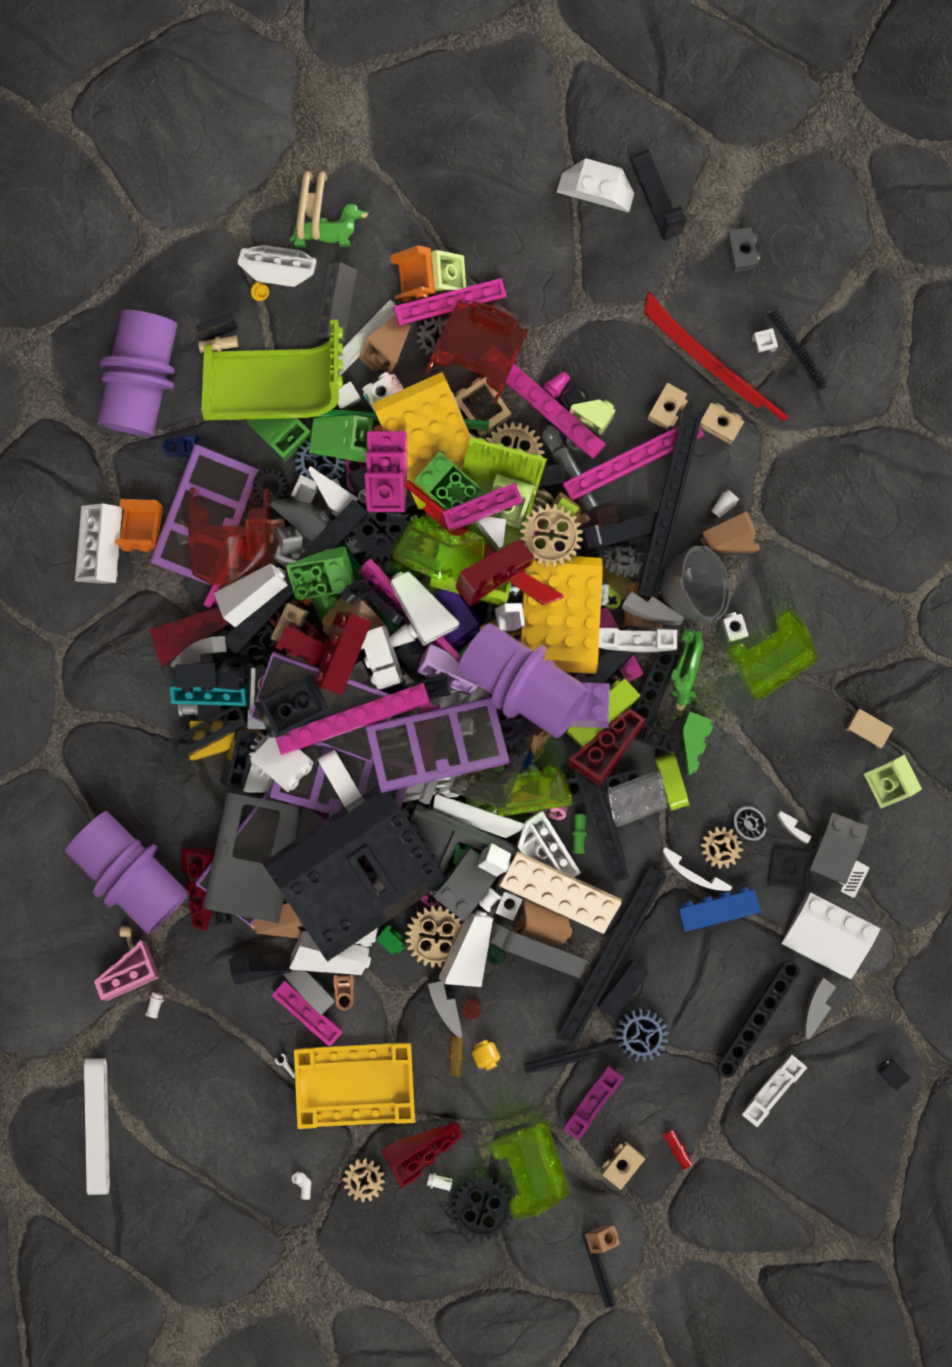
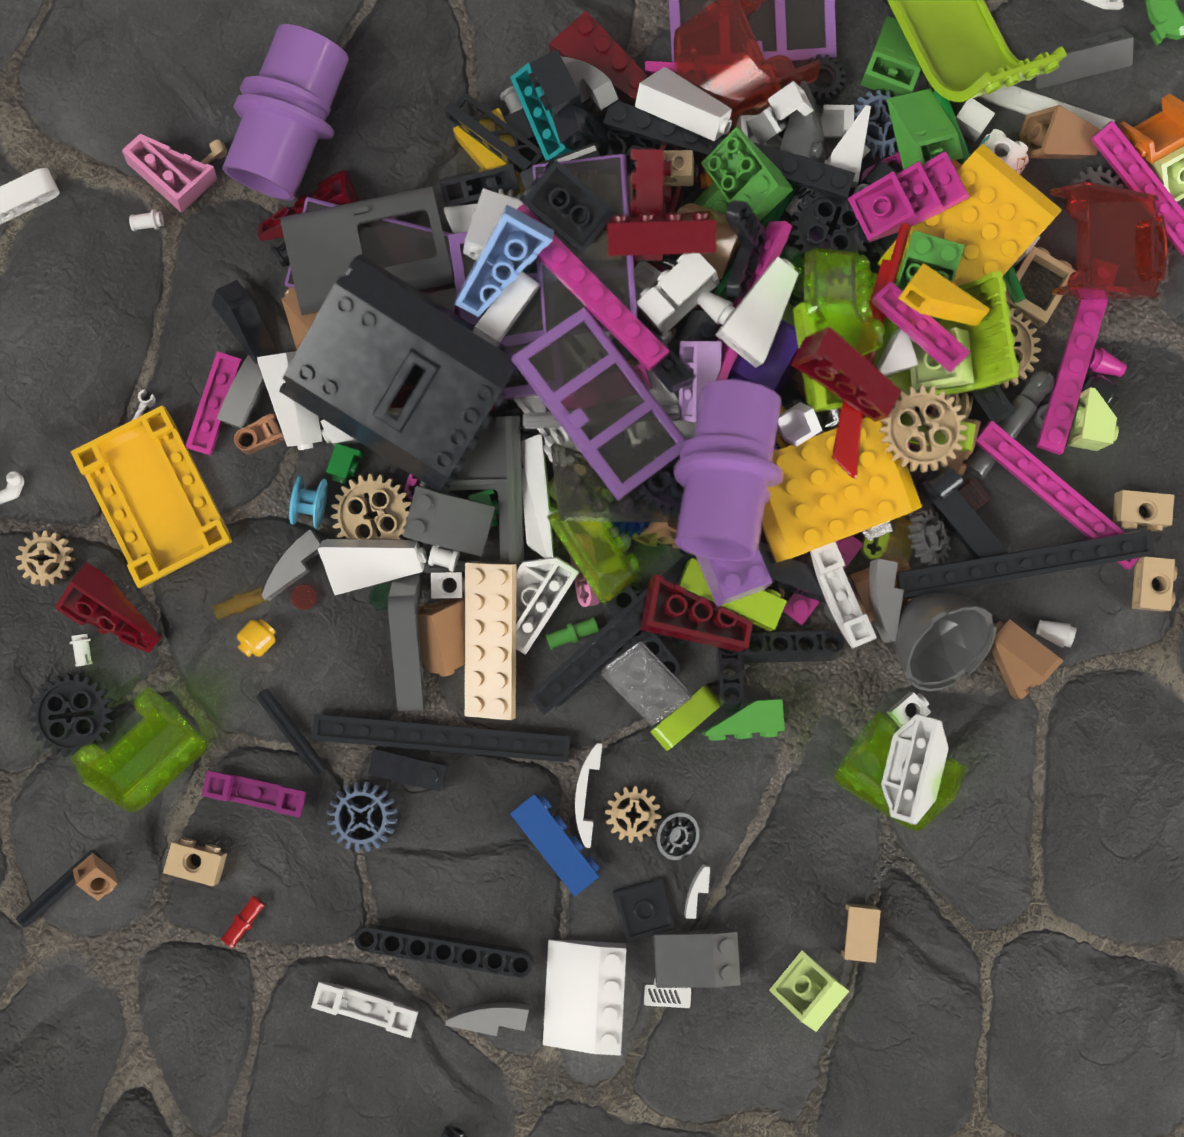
camera: 65 degrees right, 0 degrees up
white brick [477,844,511,877] -> none
bright green animal [671,629,704,712] -> none
none -> medium azure piece [289,475,328,529]
none -> light blue wedge [455,205,554,317]
none -> white panel [768,81,814,120]
none -> white wedge [881,714,948,824]
none -> yellow slope [898,263,990,326]

